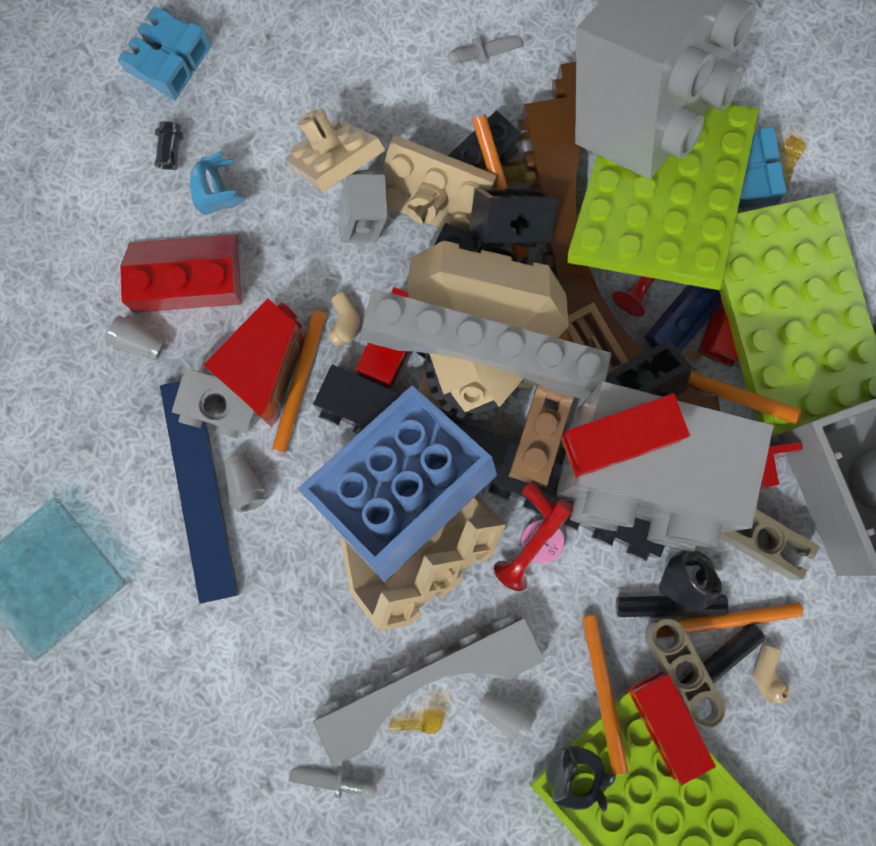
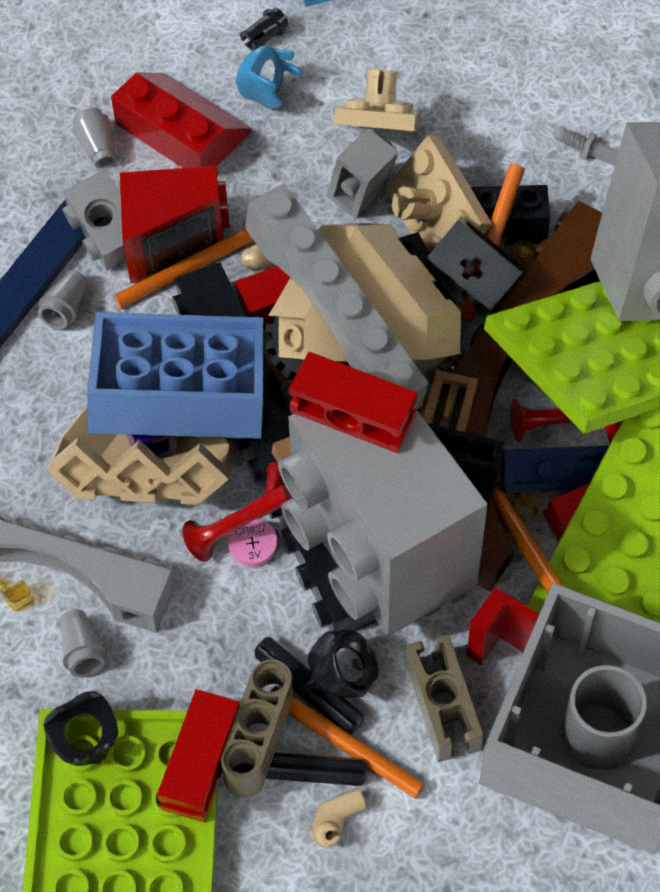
camera: 50 degrees right, 20 degrees down
orange bar [582,615,629,775] -> none

